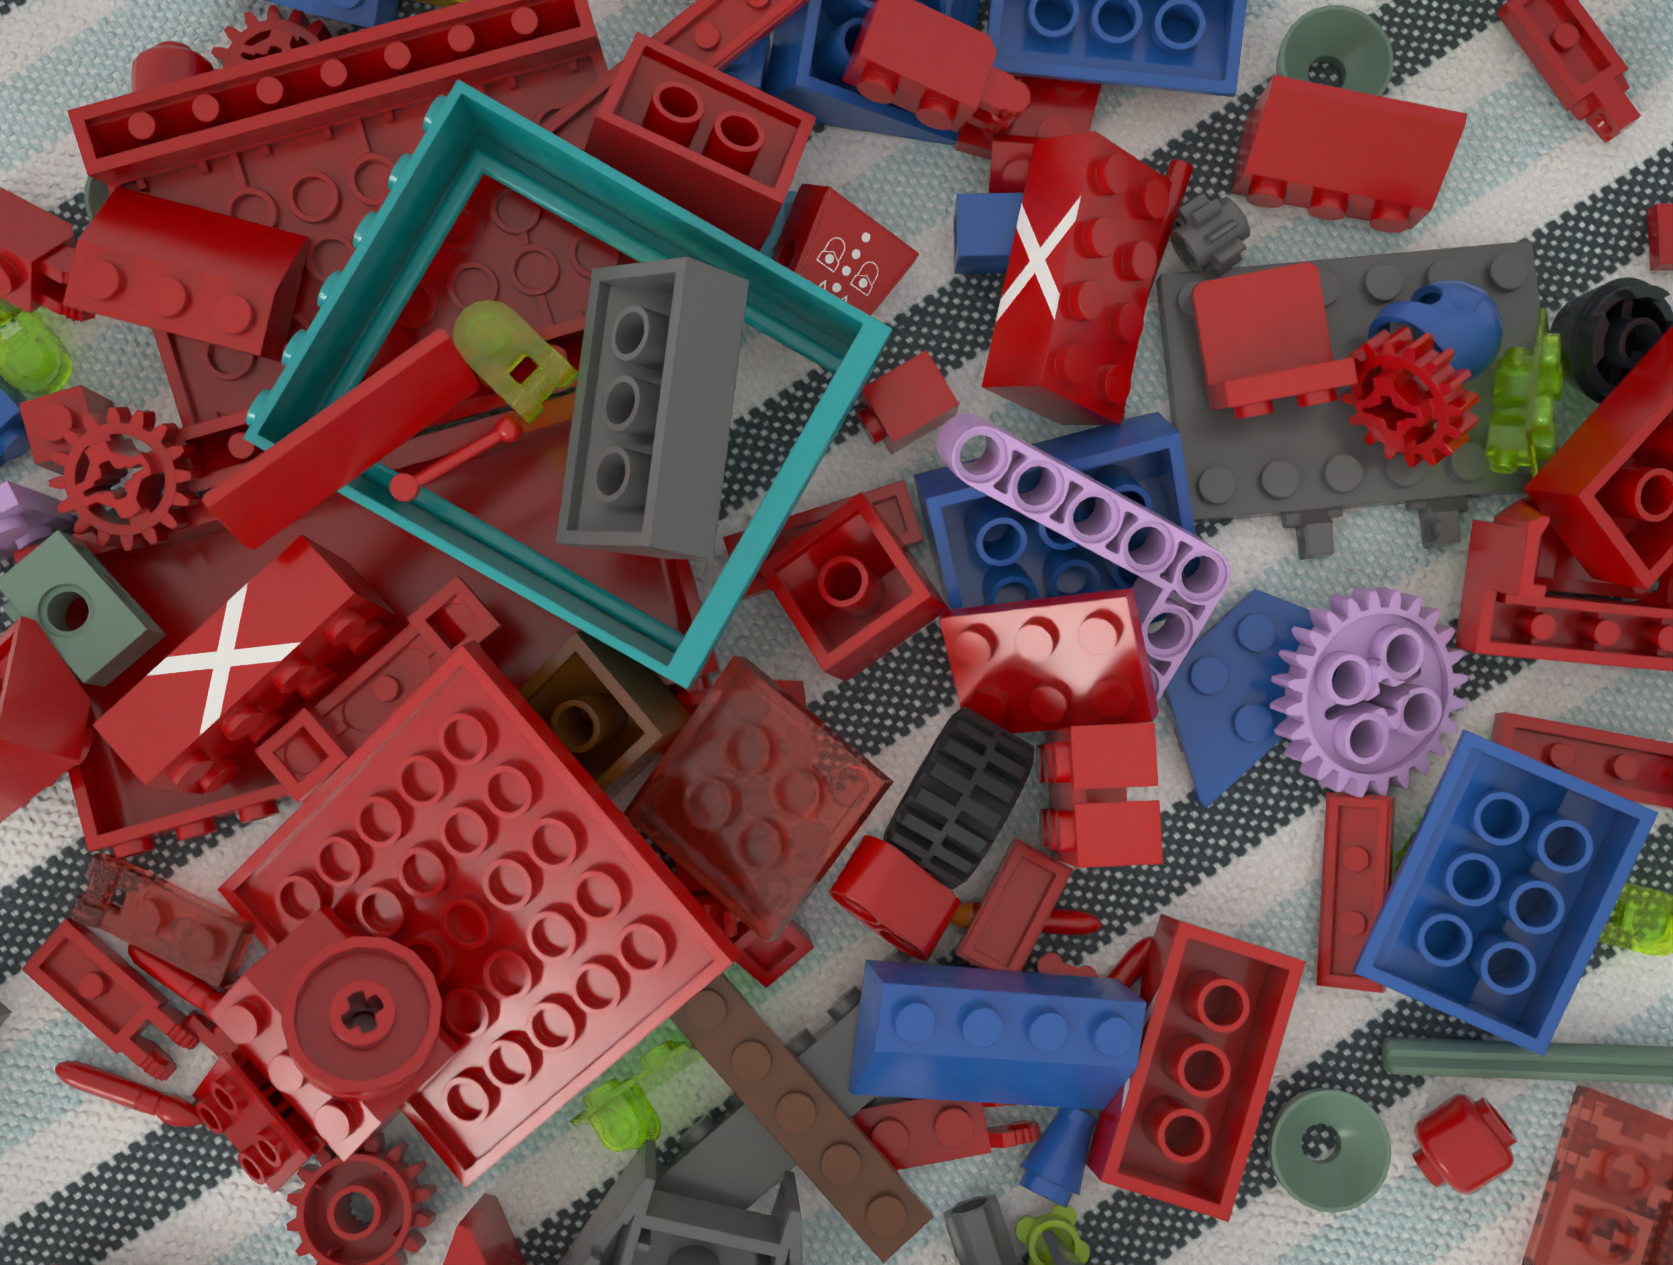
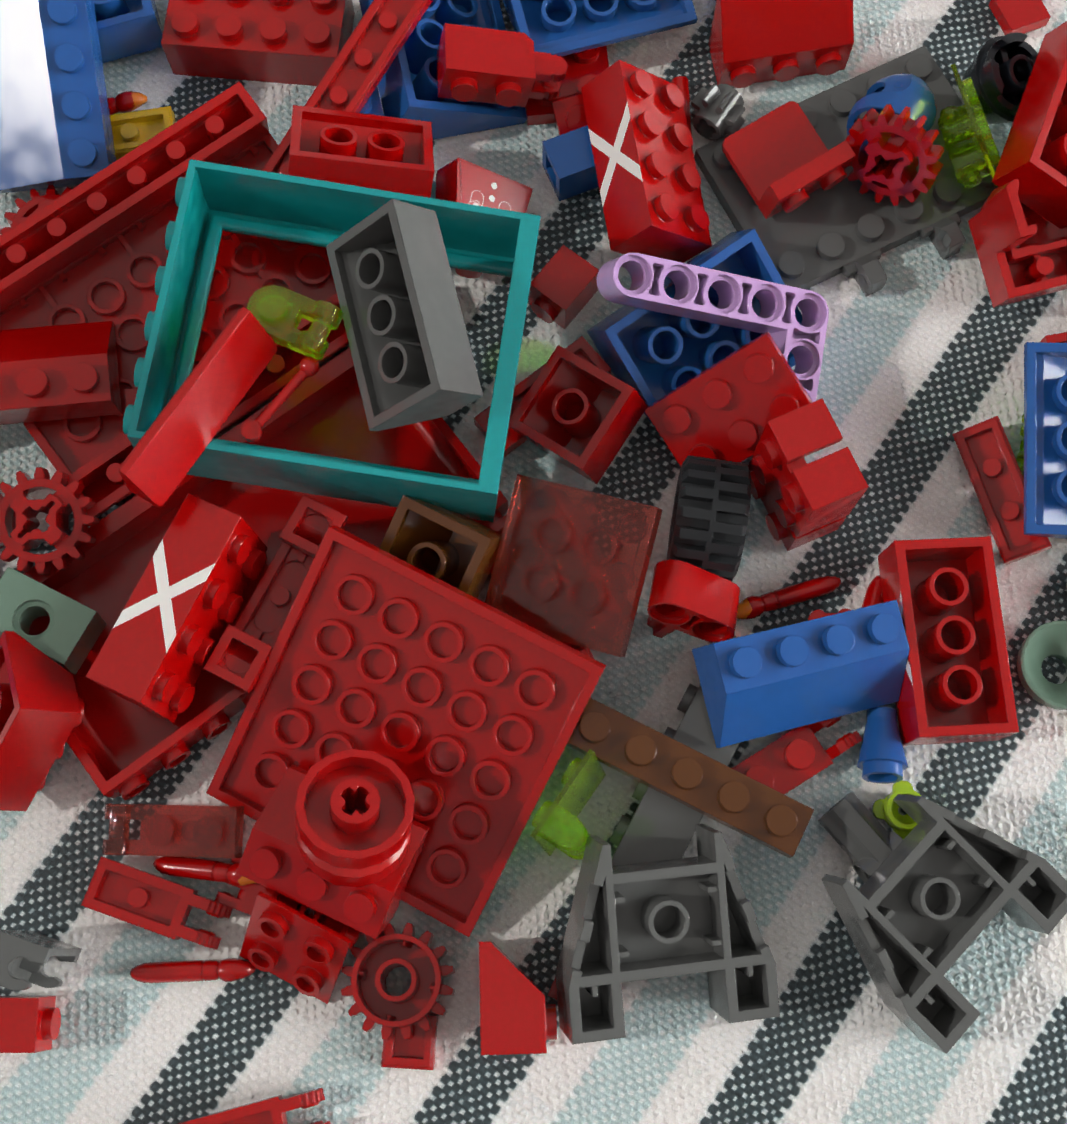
camera: 20 degrees left, 10 degrees down
red plate [728,897,814,988] -> none
red tile [953,838,1073,972] -> none
blue wing [1163,589,1337,808] -> none
lavender gear [1270,587,1468,798] -> none

